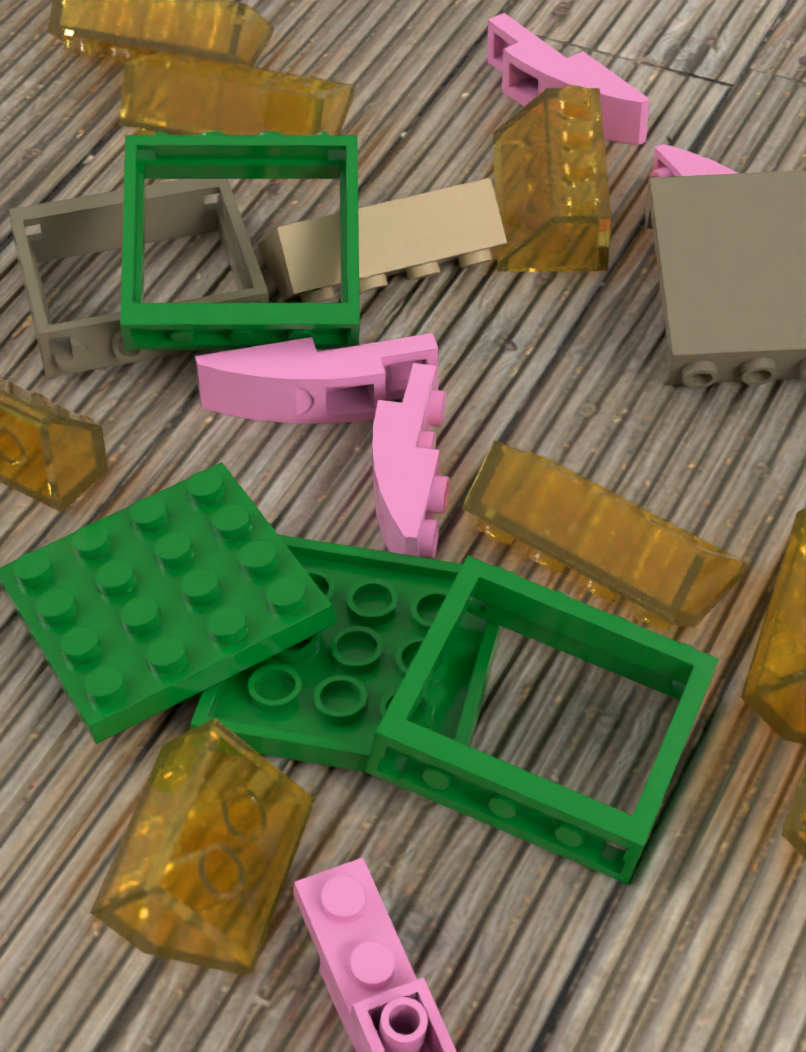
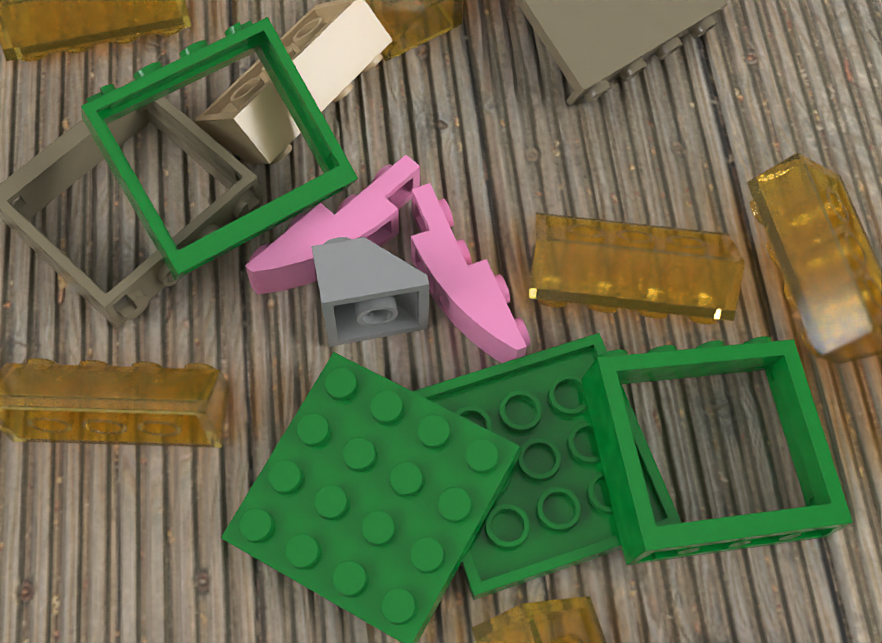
camera: 35 degrees left, 20 degrees up
none -> light grey slope [311,237,429,347]

